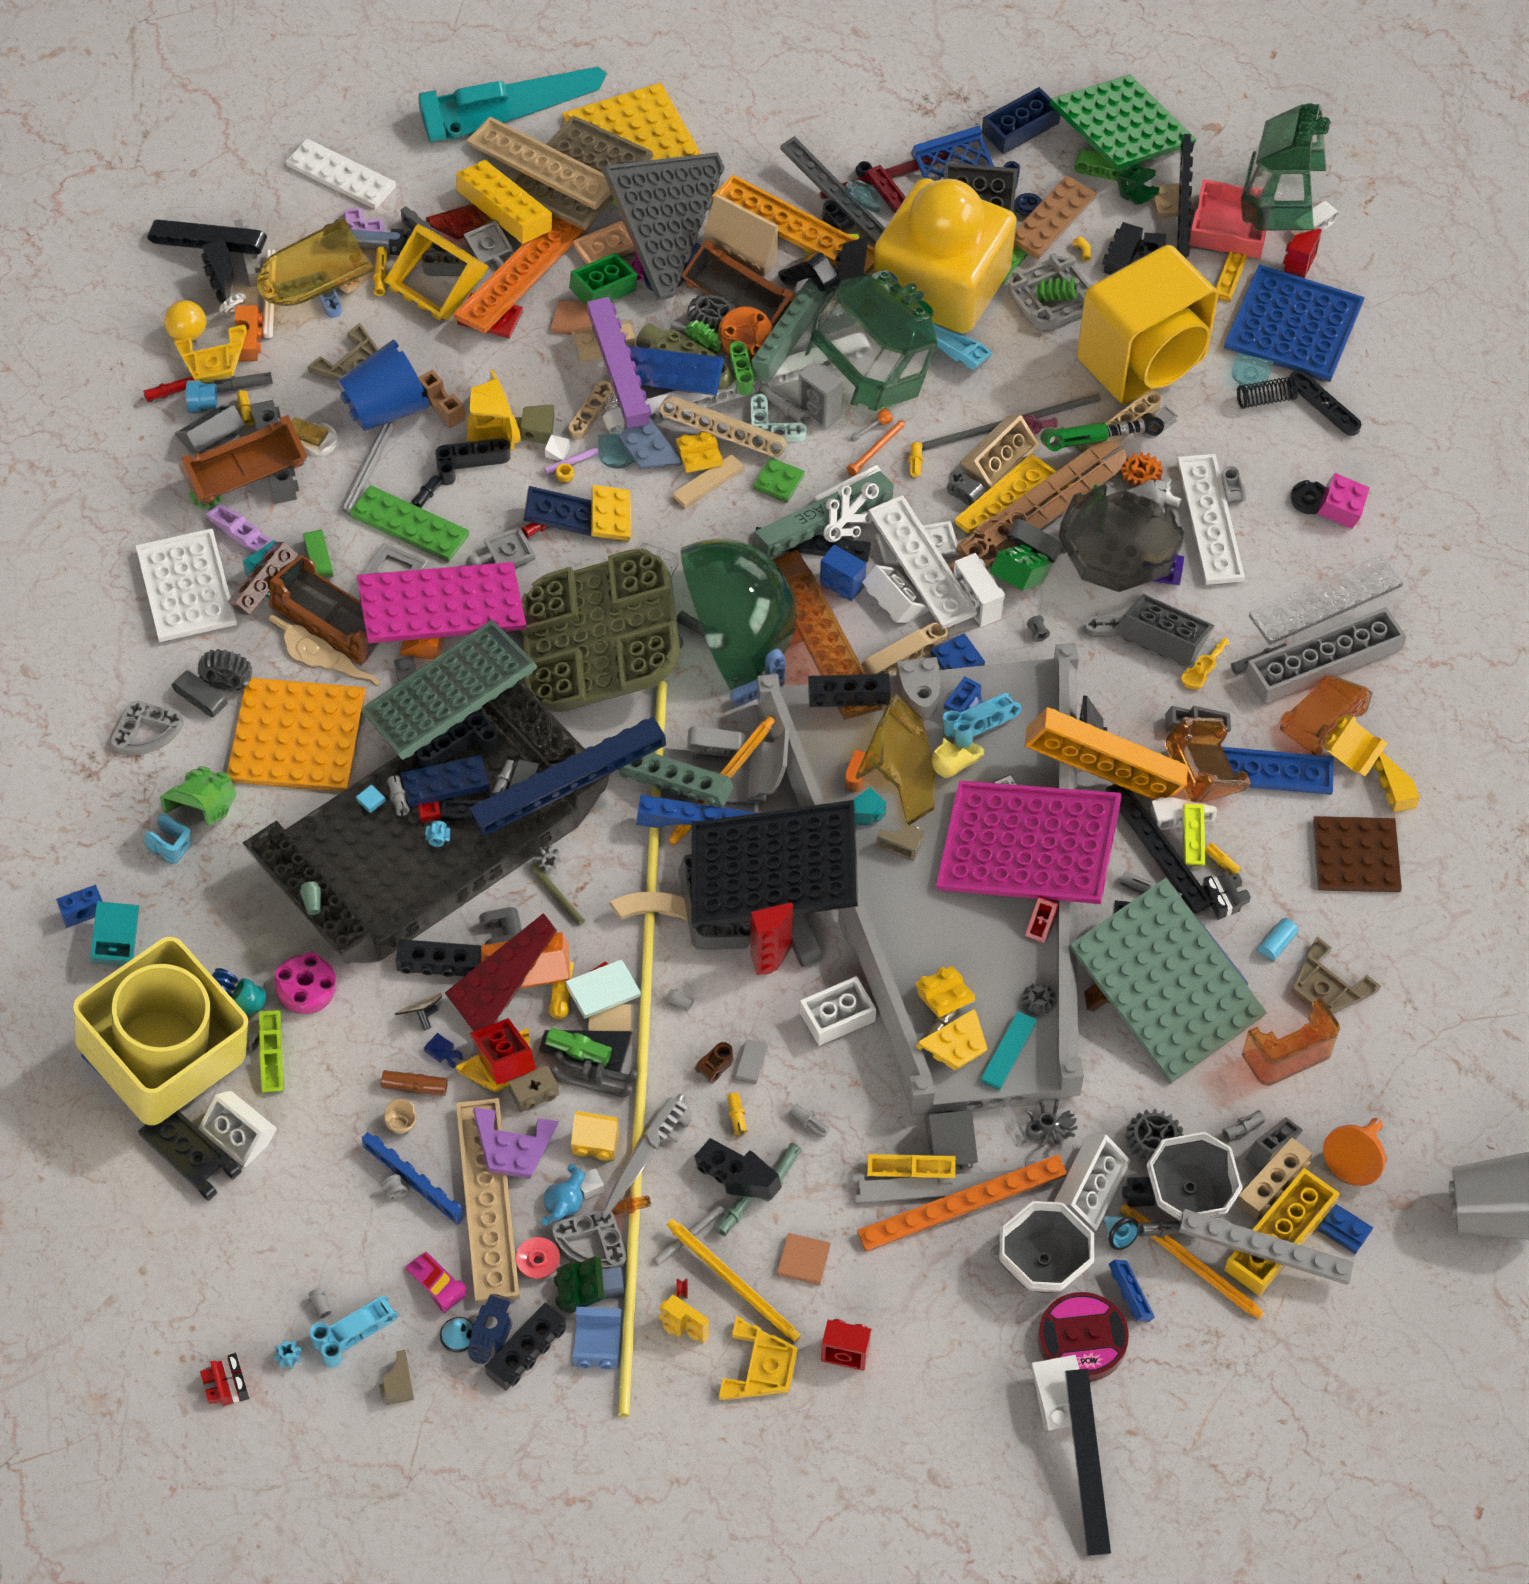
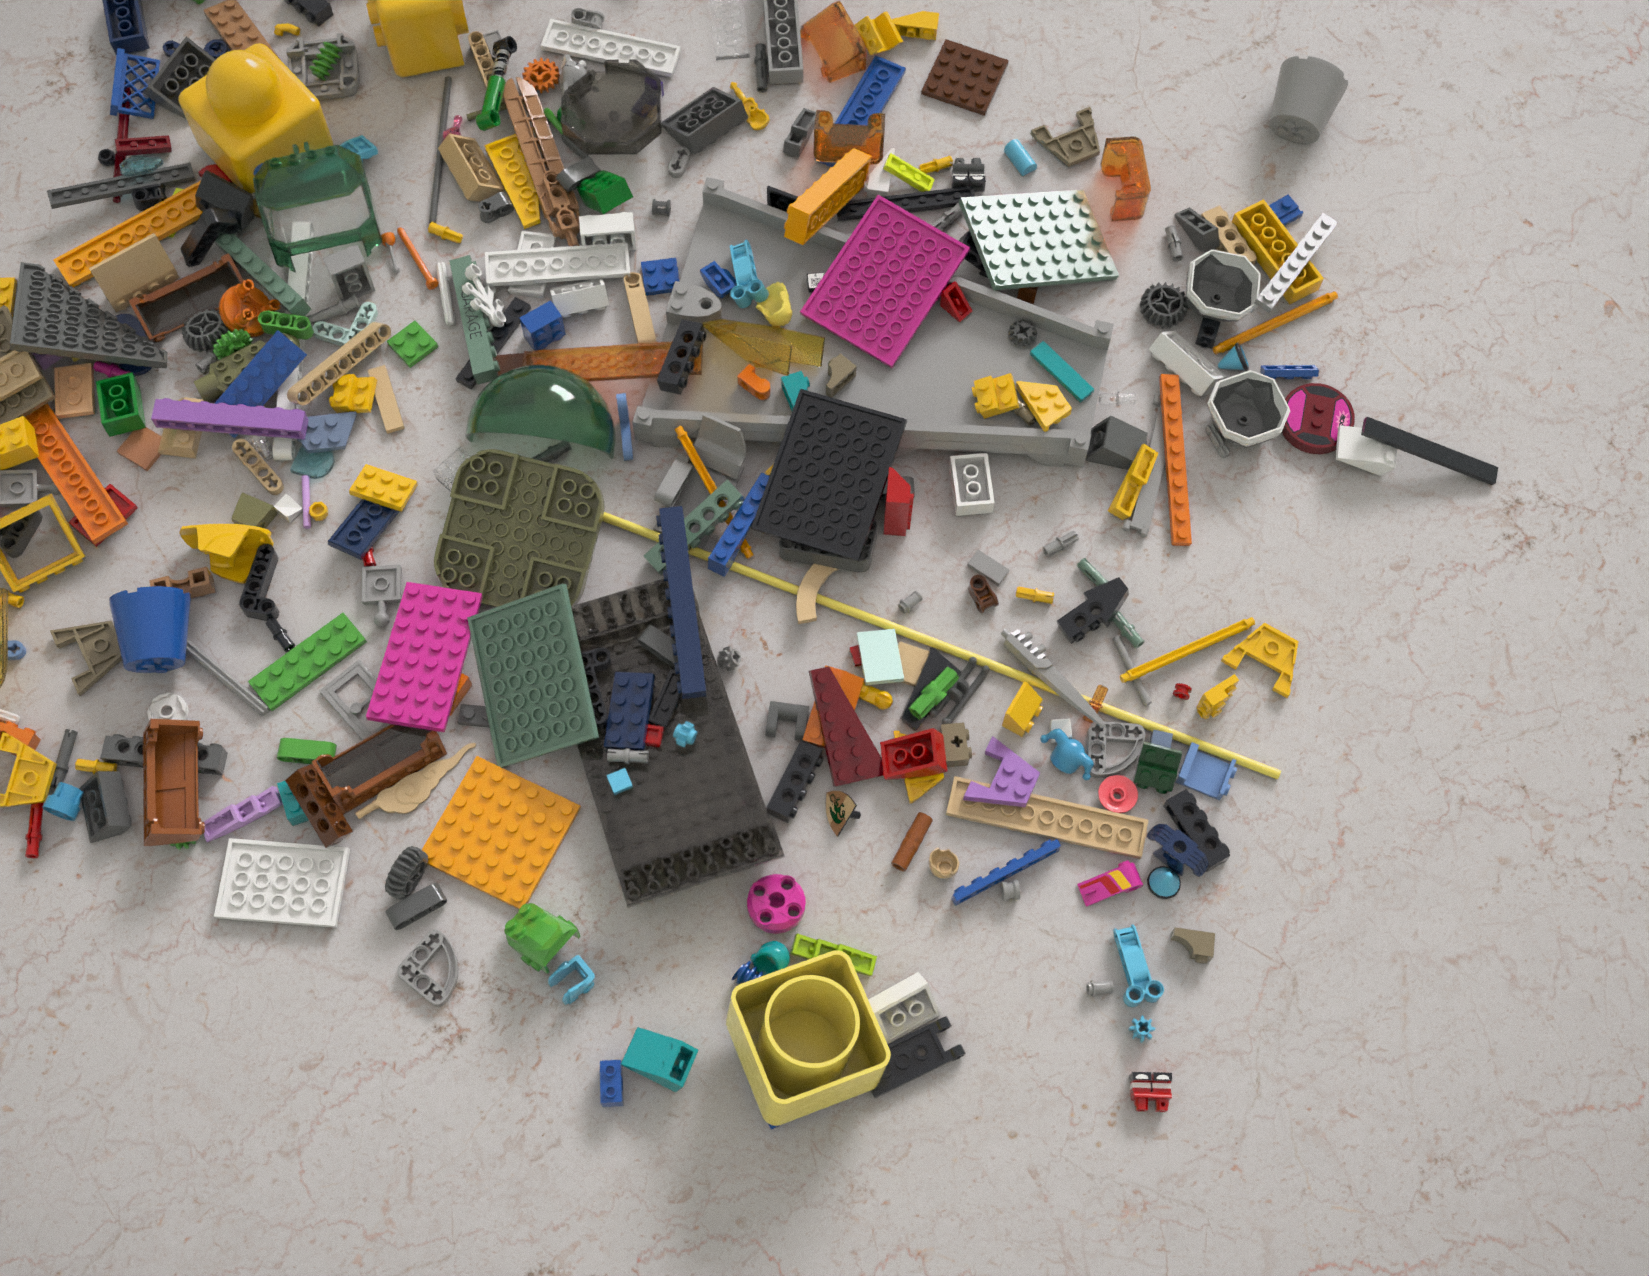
camera: 70 degrees left, 10 degrees up
clear yellow tile [291,417,328,447] -> none
sand green cone [300,882,321,915] -> none
clear blue plate [424,1033,463,1068] -> none
light grey pin [491,760,517,796] -> none
olive bar [529,863,585,926] -> none
nougat tile [777,1233,831,1285] -> none
red brick [821,1319,872,1371] -> none
dark grey animal [1024,1099,1078,1147] -> none
dark grey pin [1137,1220,1183,1238] -> none
orange piece [1323,1118,1387,1186] -> none

